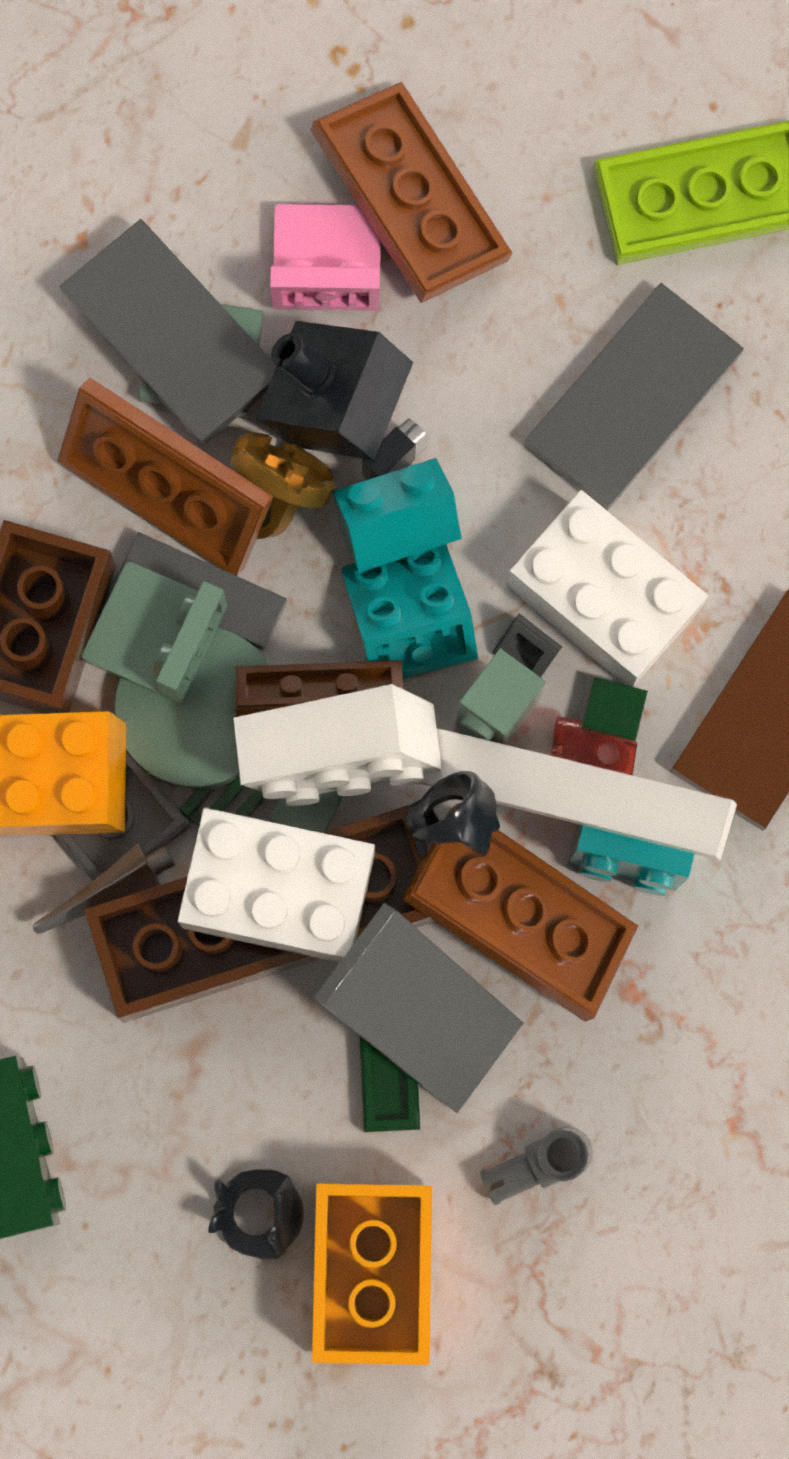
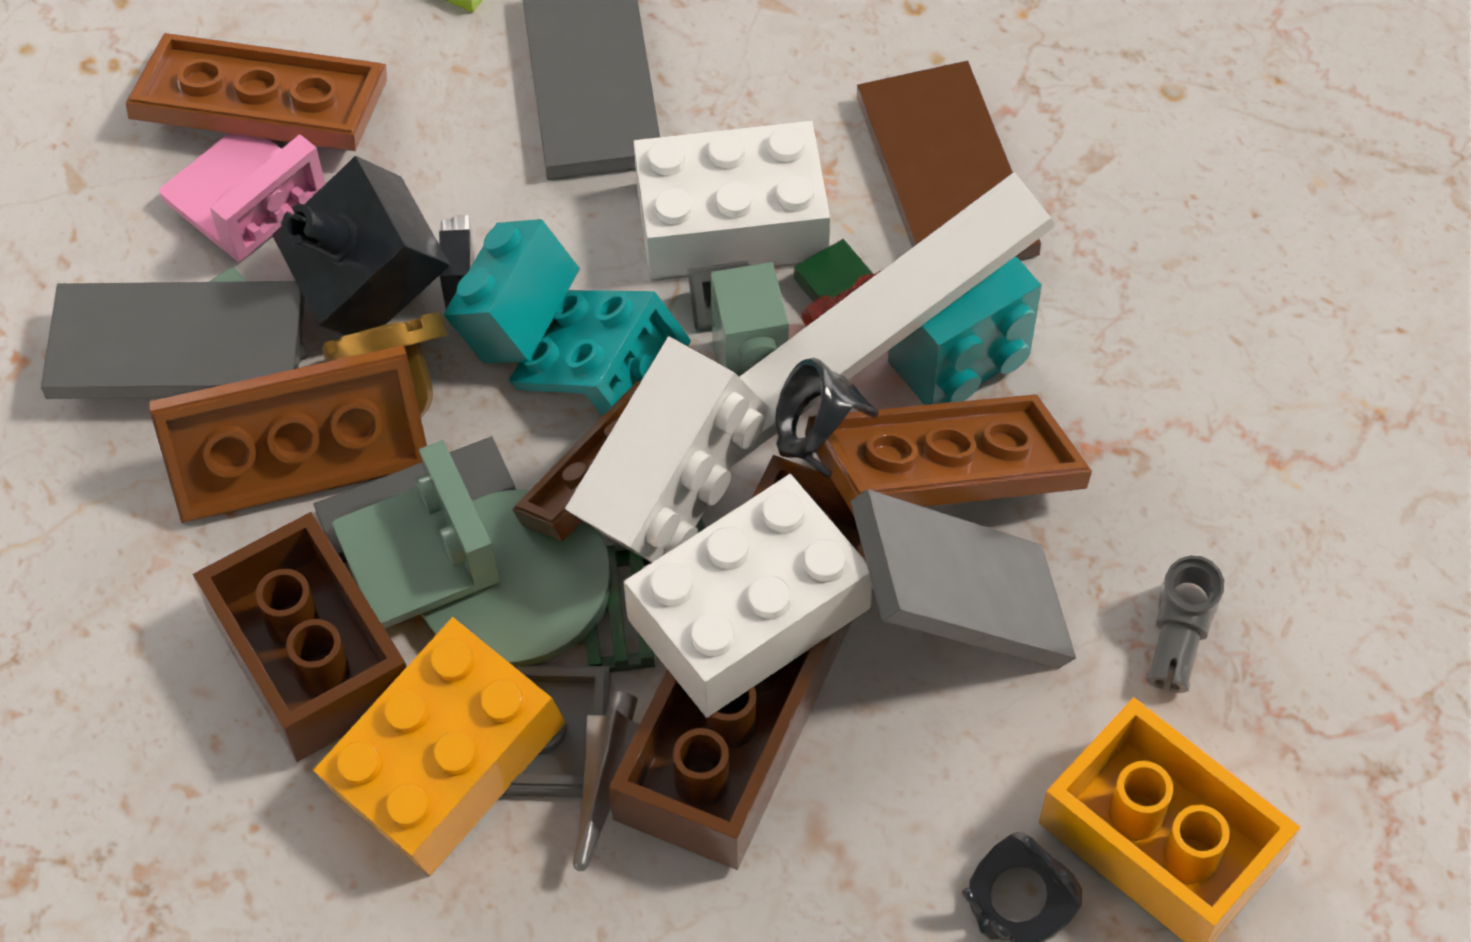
camera: 45 degrees left, 20 degrees down
dark green tile [360,1036,421,1133] -> none

